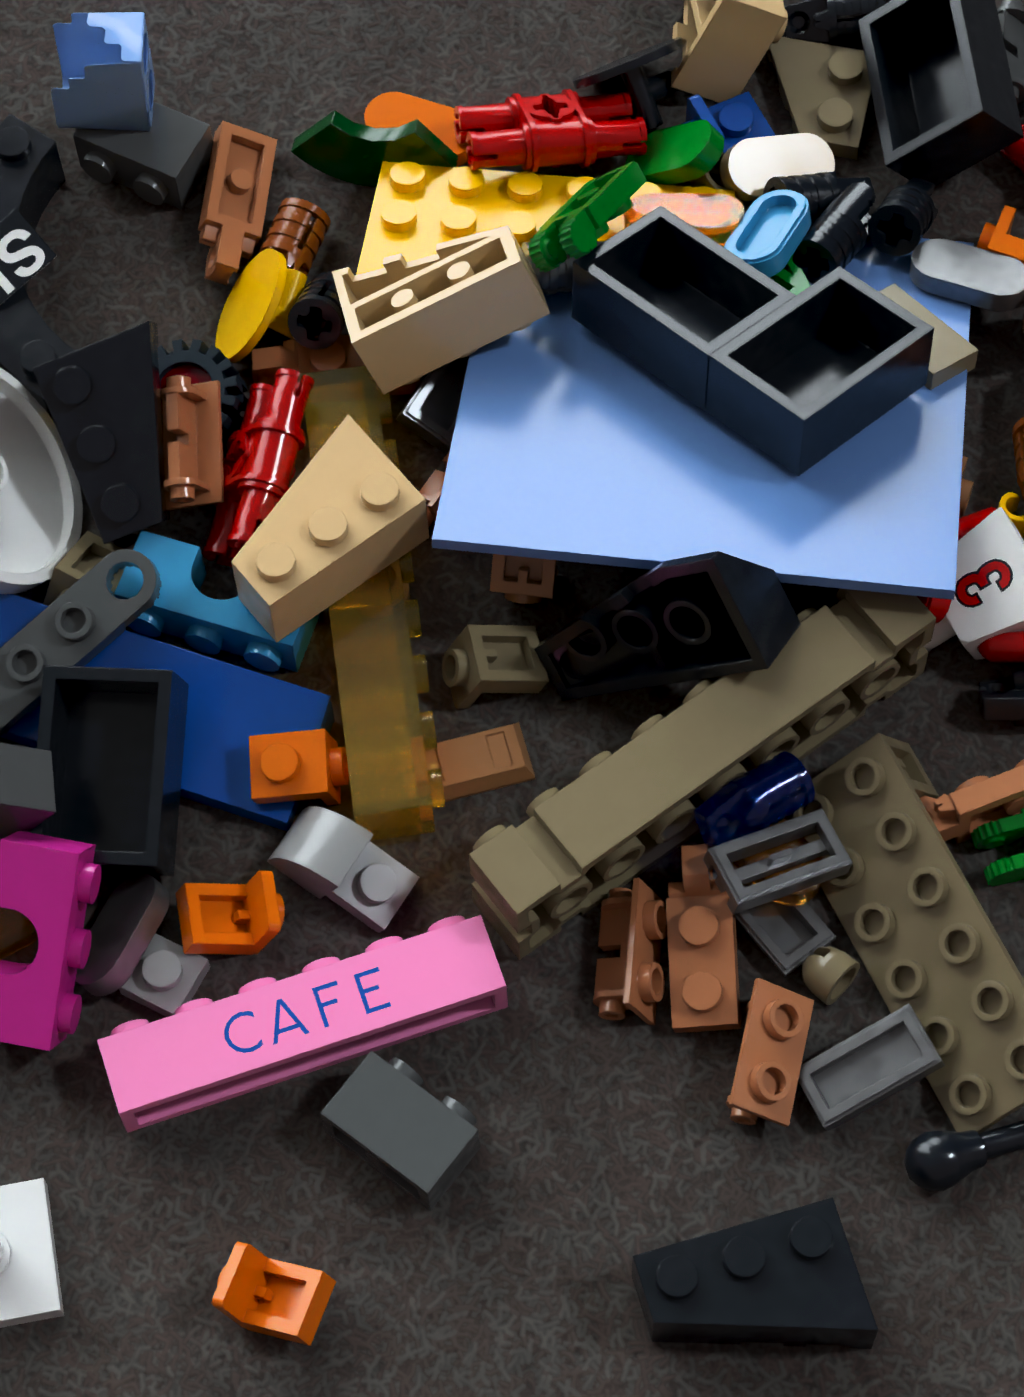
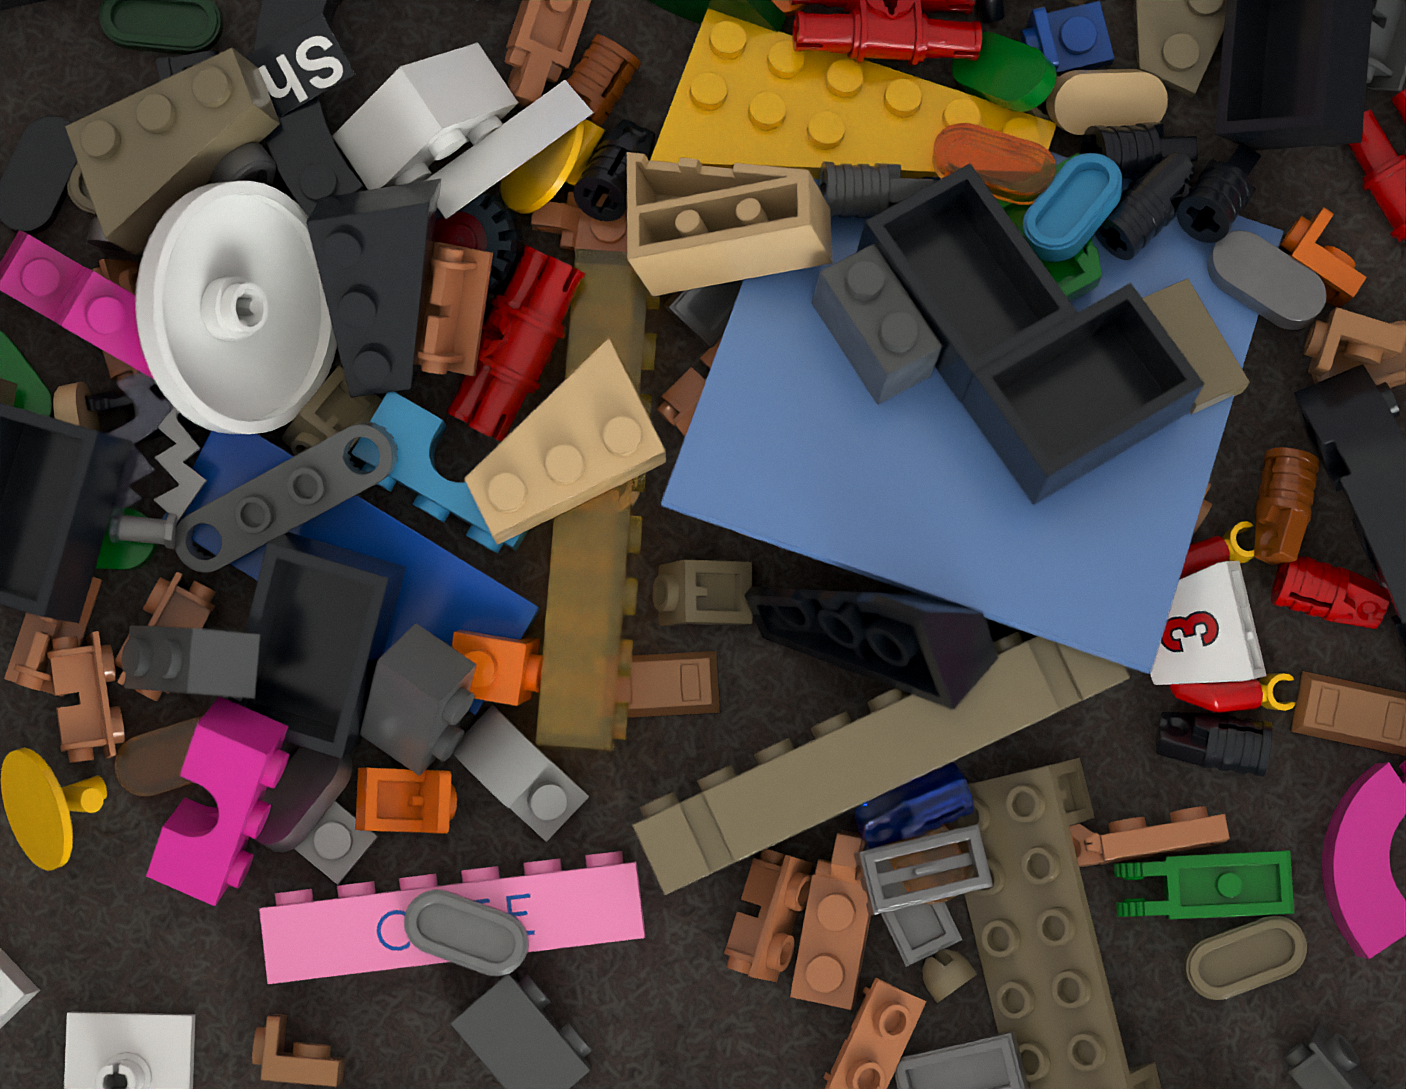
camera: 10 degrees right, 20 degrees up
green hinge [528,161,647,273] -> none
none -> medium nougat bracket [252,1014,346,1087]
none -> white brick [332,43,518,190]
none -> dark grey brick [360,623,477,776]
none -> flat silver tile [404,890,529,976]
none -> white sticker [425,80,593,219]
none -> dark grey brick [812,244,942,405]

